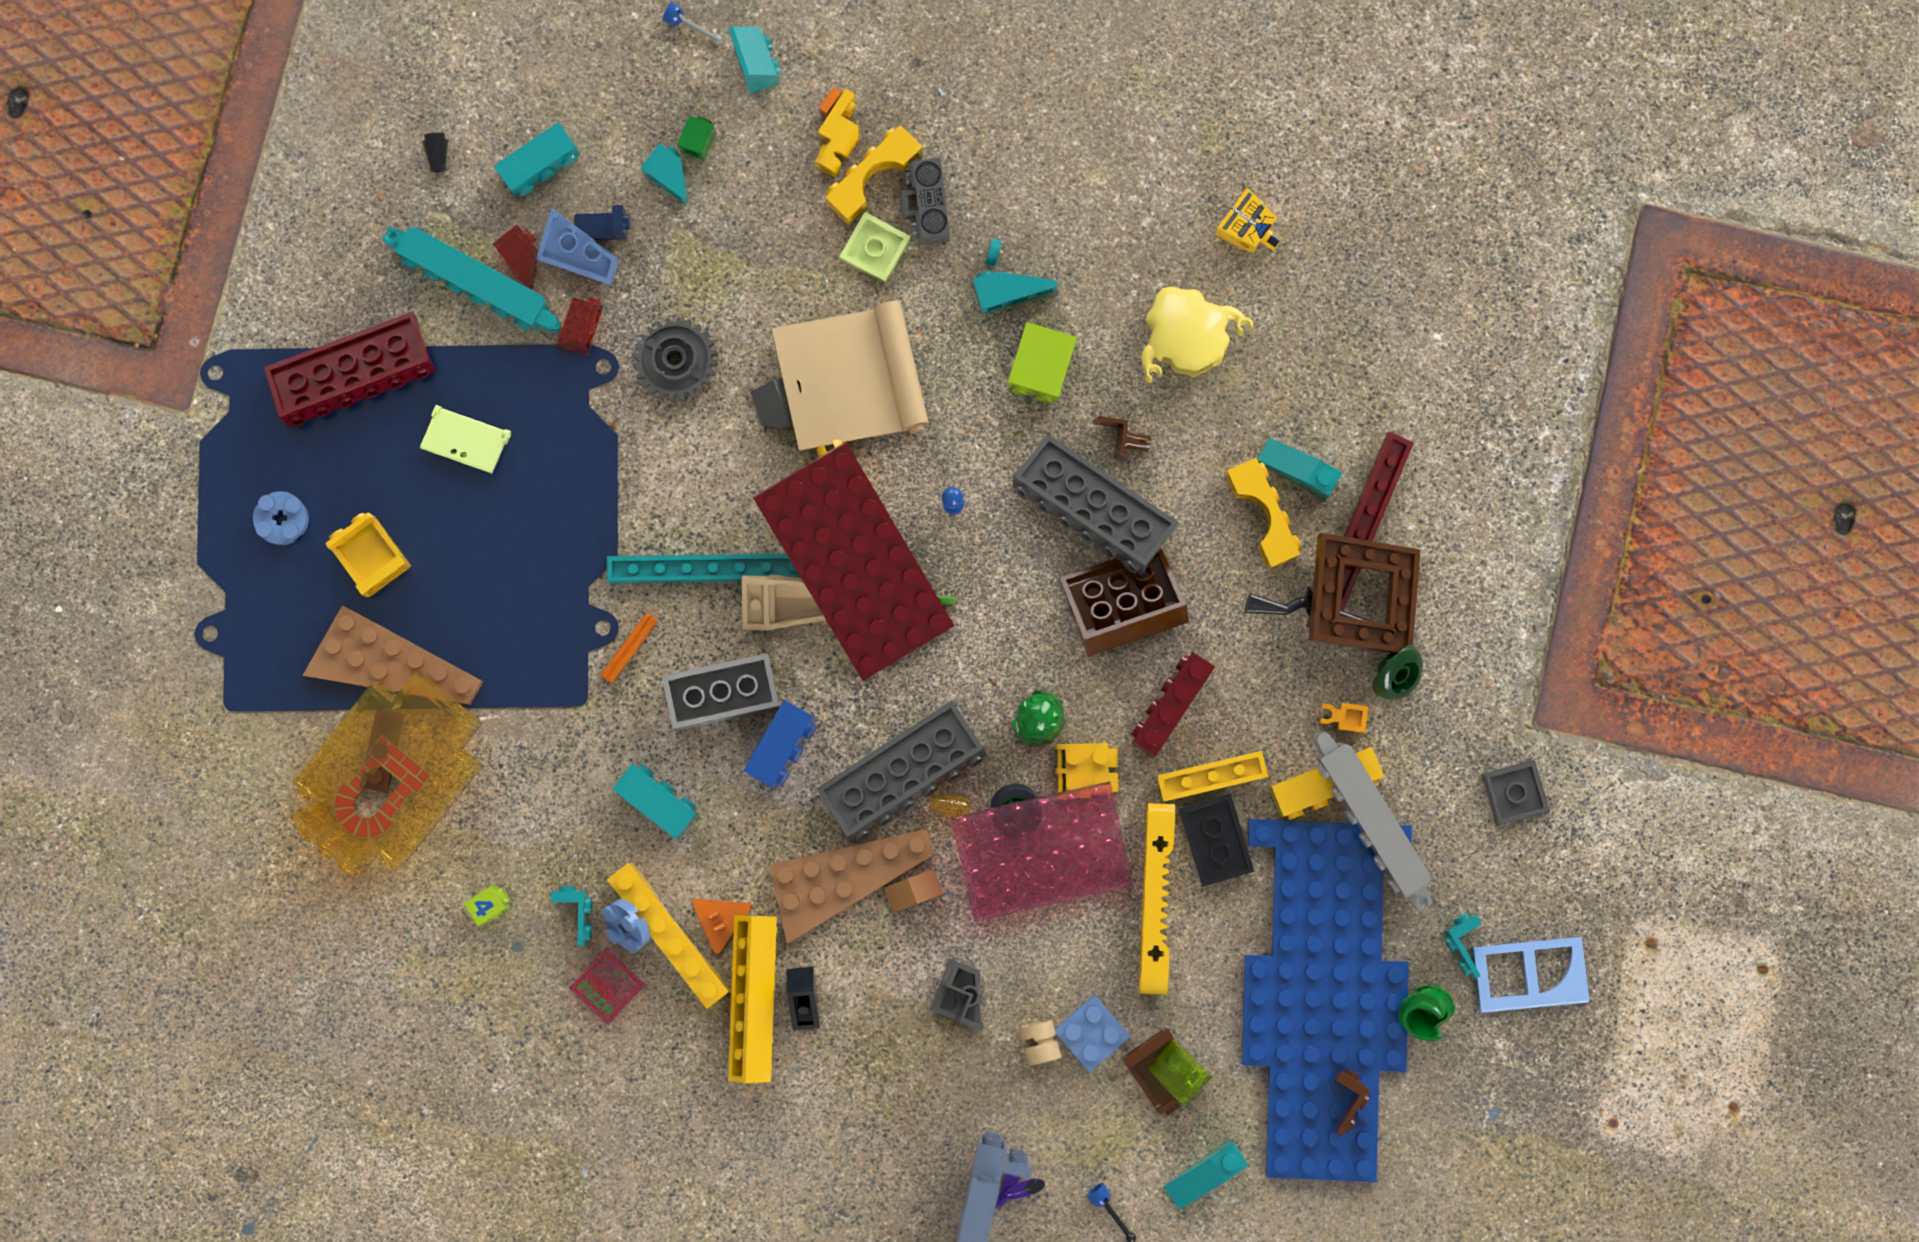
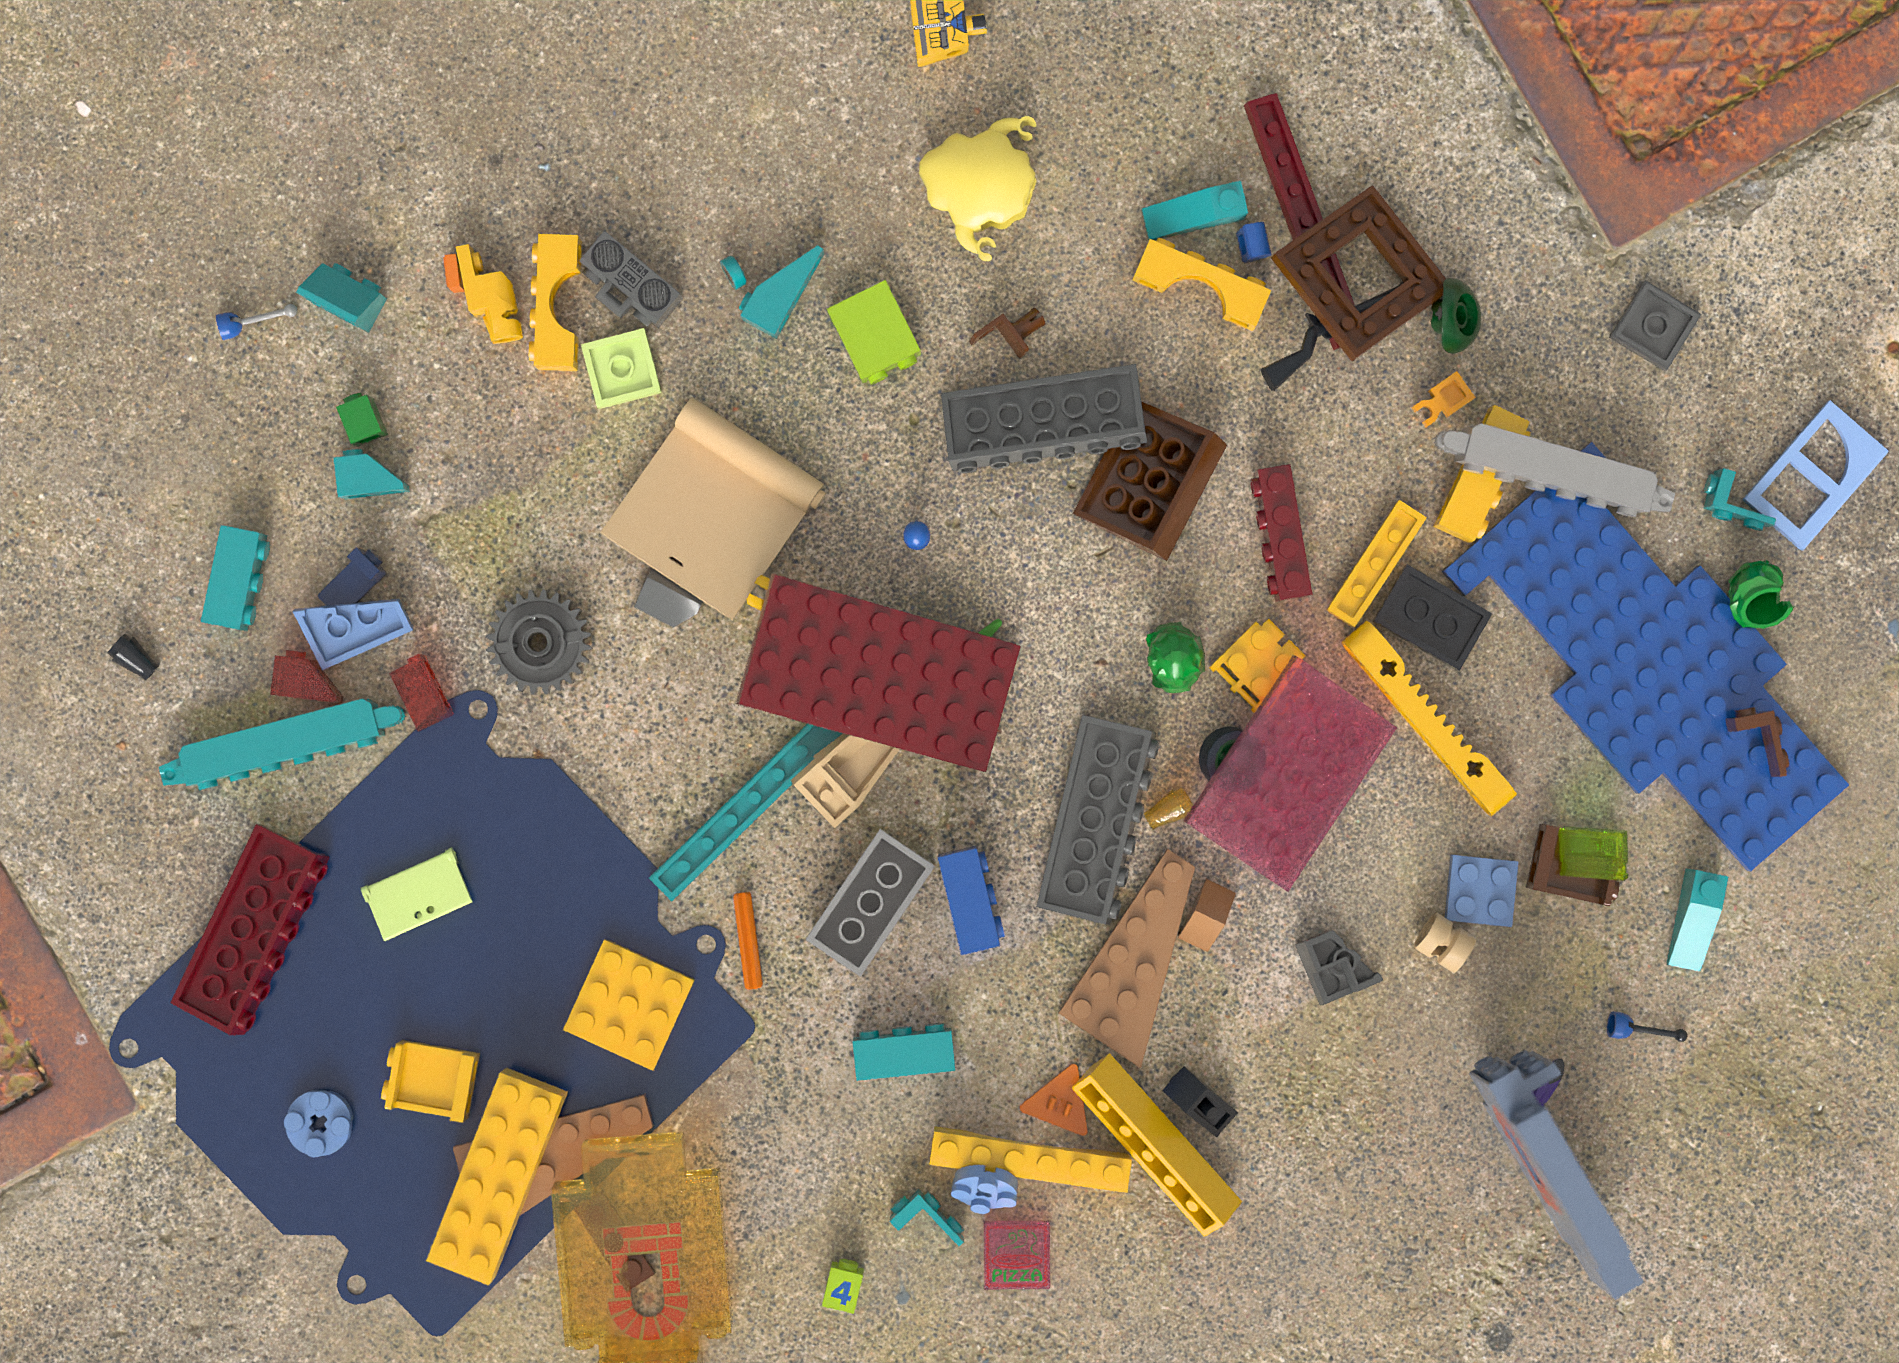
camera: 50 degrees left, 5 degrees up
none -> yellow brick [426,1068,568,1285]
none -> yellow plate [563,939,695,1071]
none -> blue brick [1236,222,1272,263]

